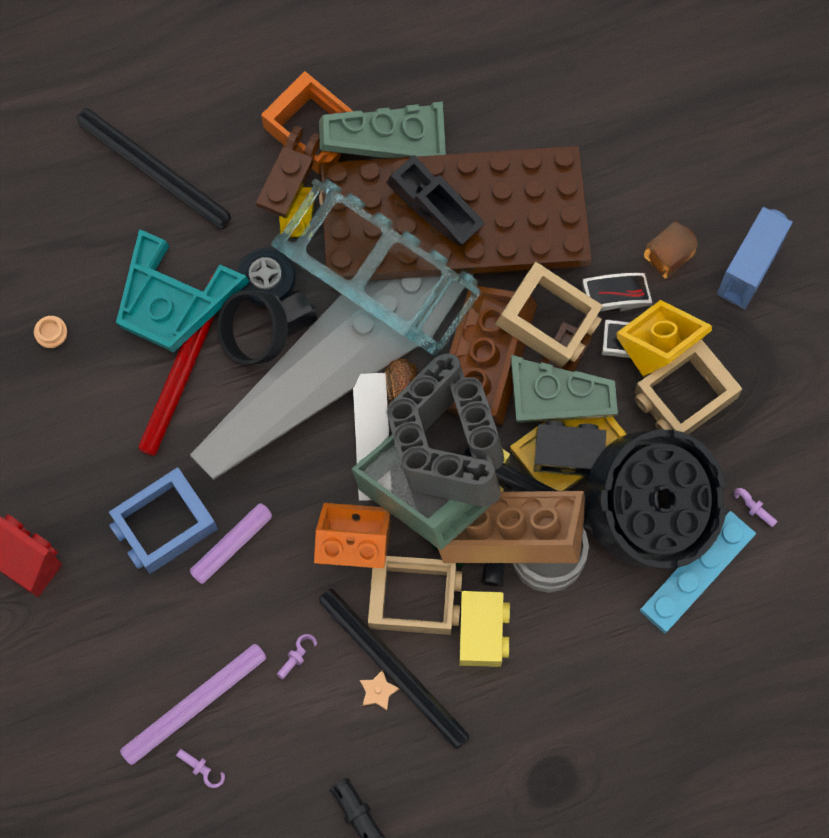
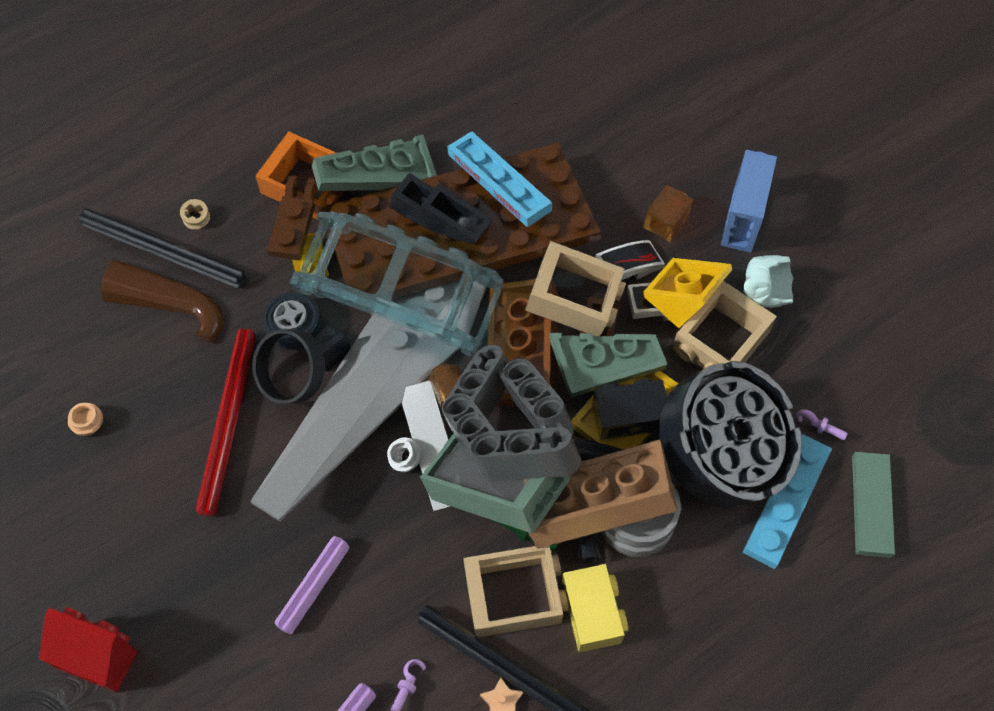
camera: 15 degrees left, 10 degrees down
medium blue window [109,467,218,574] -> none
teal wing [116,229,250,353] -> none
orange window [314,503,391,568] -> none
none -> reddish brown animal [101,259,223,344]
none -> tan bush [180,199,210,230]
none -> white plate [387,438,421,472]
none -> medium azure plate [447,131,552,227]
none -> light aqua hair [743,255,794,308]
none -> sand green tile [852,452,895,558]

